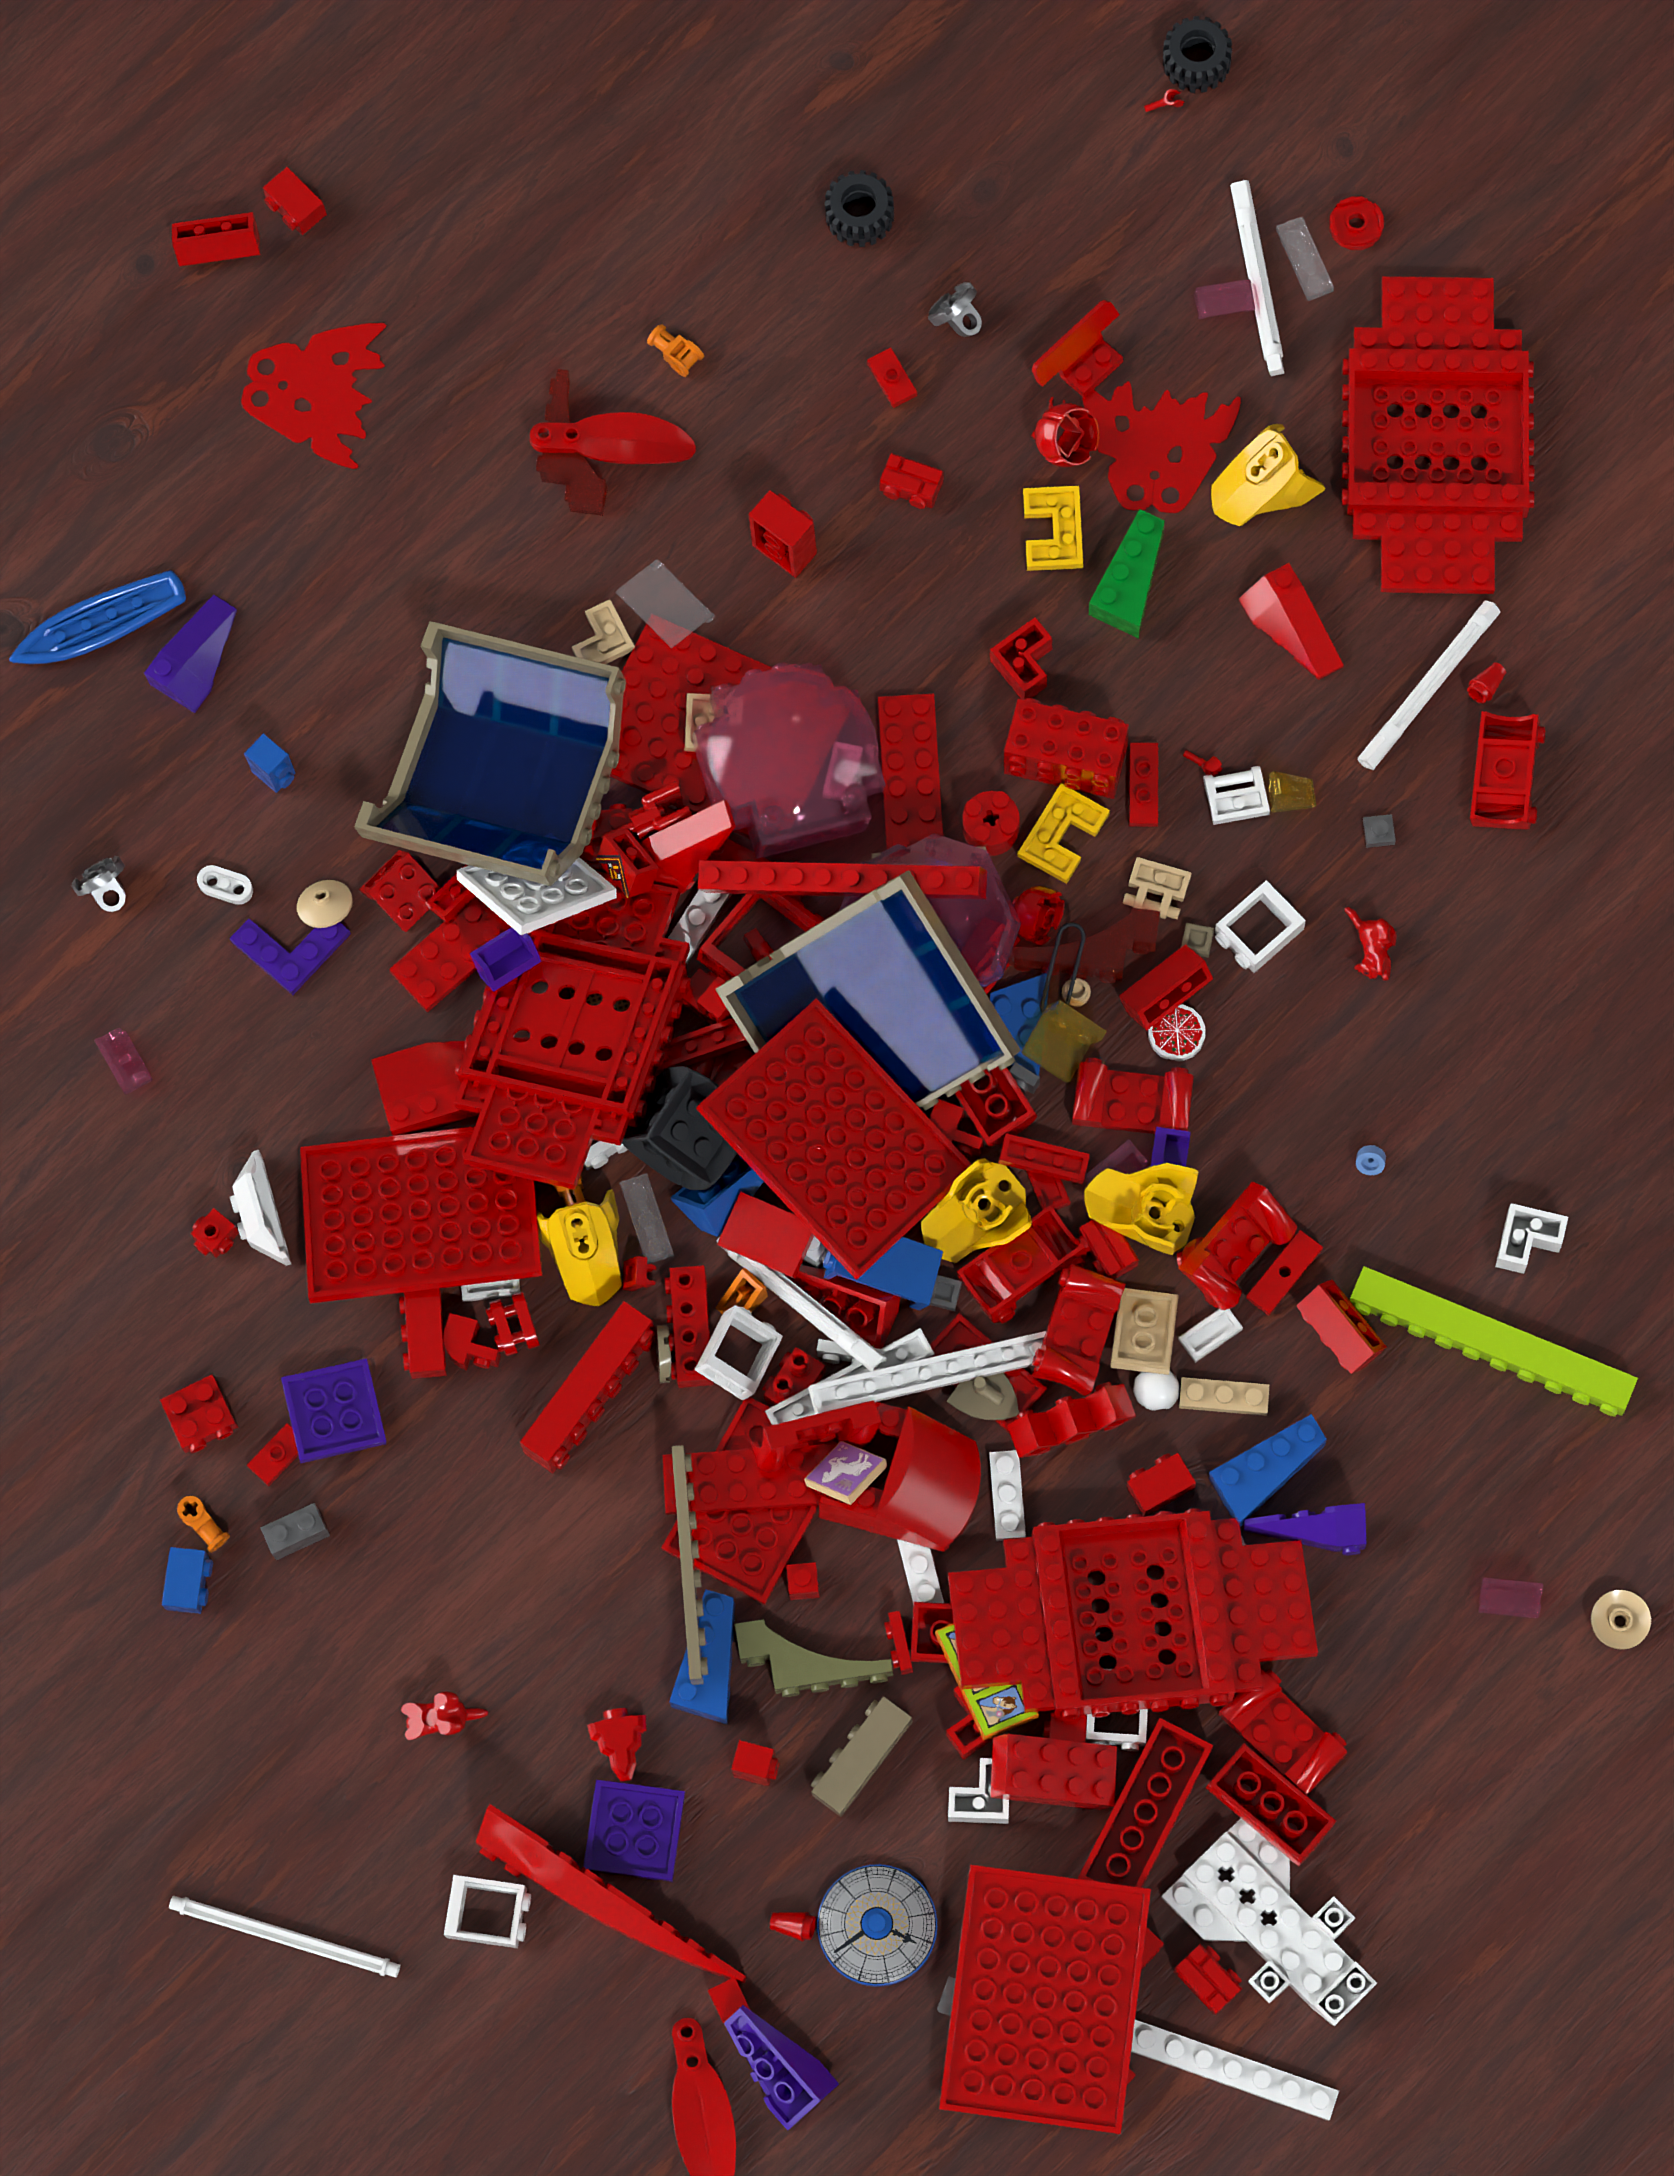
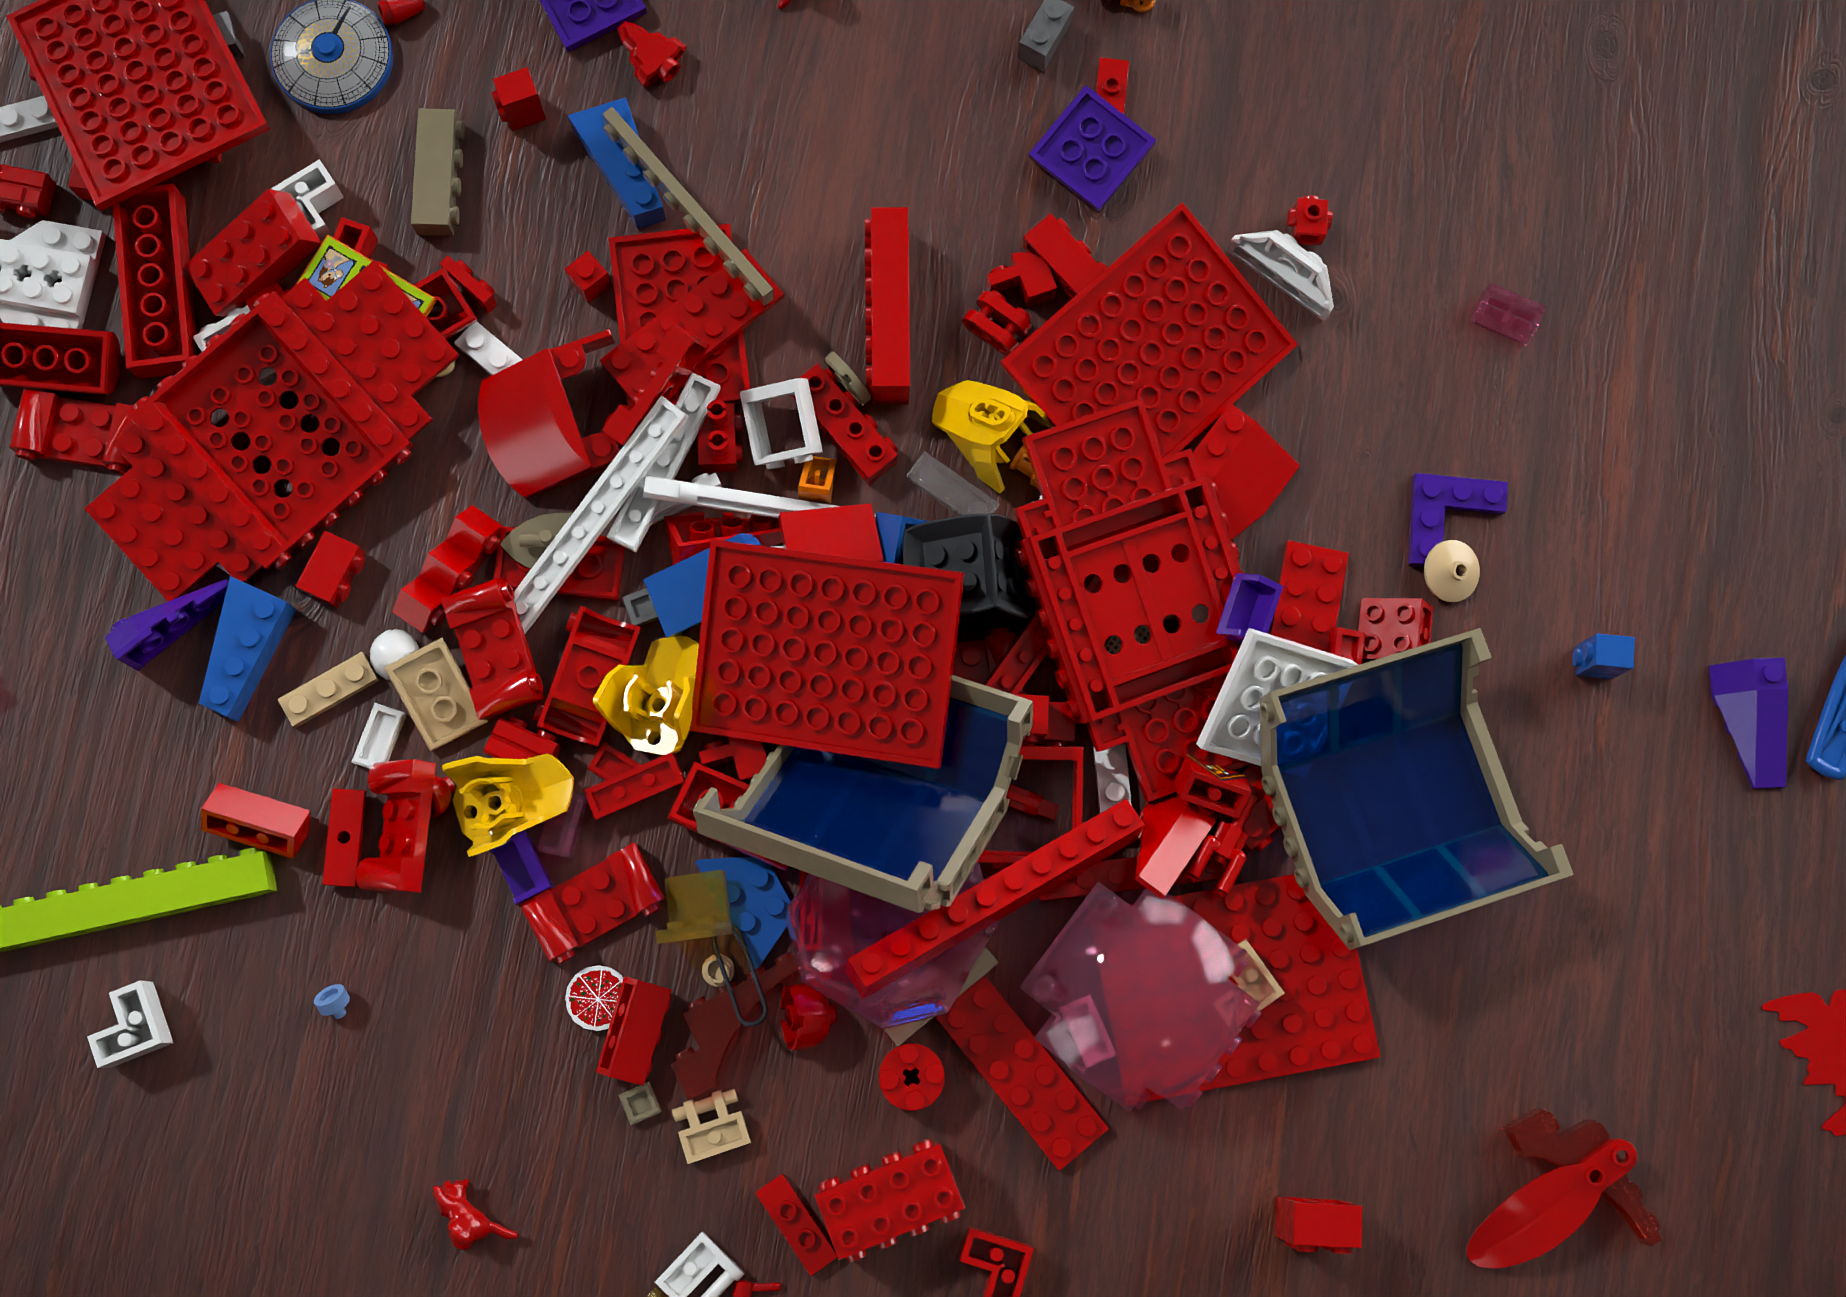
camera: 130 degrees right, 5 degrees up
flat silver tile [71,856,126,912] -> none
red plate [160,1374,238,1453] -> none
white plate [197,865,253,905] -> none
tan plate [572,599,635,664] -> none
clear piece [616,560,714,648] -> none
red tile [623,1256,656,1291] -> none
olive arch [735,1619,893,1697] -> none
tile [804,1441,887,1505] -> none
white plate [989,1450,1026,1541] -> none
flat silver plate [1010,1062,1040,1094] -> none
yellow plate [1017,783,1110,884] -> none
white window [1215,880,1306,973] -> none

